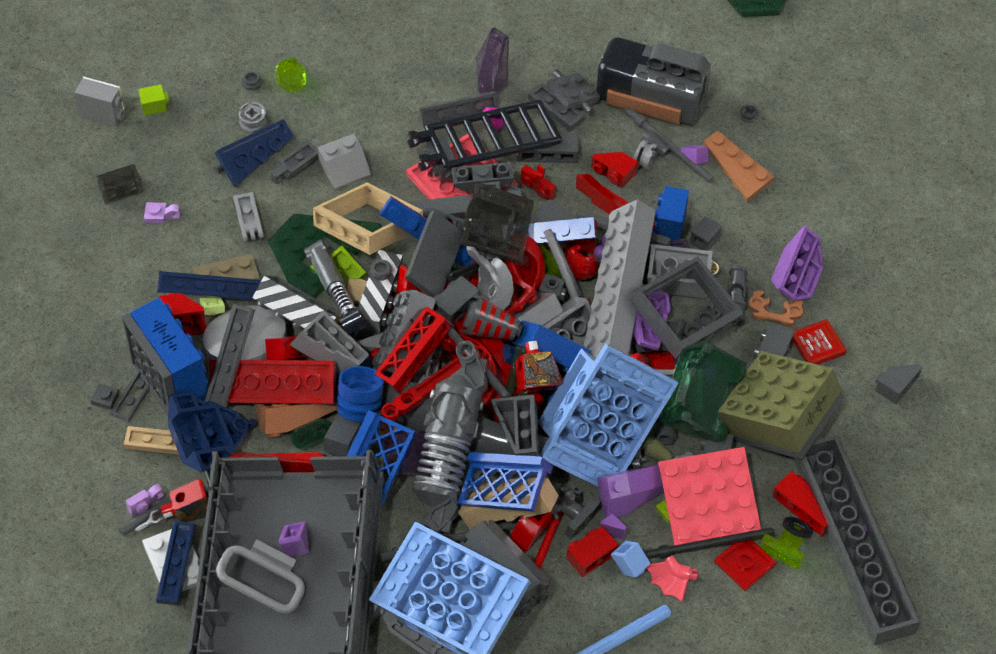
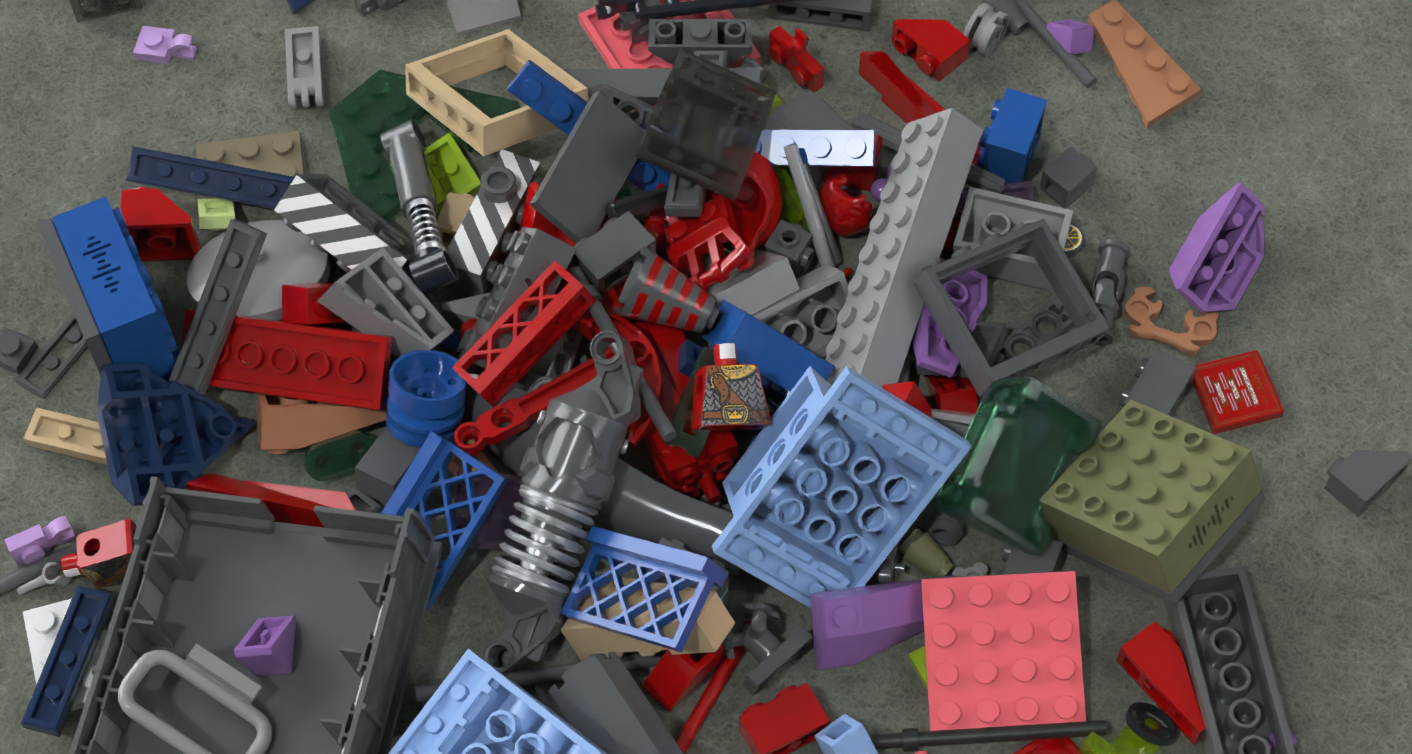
camera: 10 degrees right, 5 degrees up
light grey hat [466,246,514,310] -> none
dark grey wedge [491,395,540,457] -> none
medium lavender slope [600,514,627,540] -> none

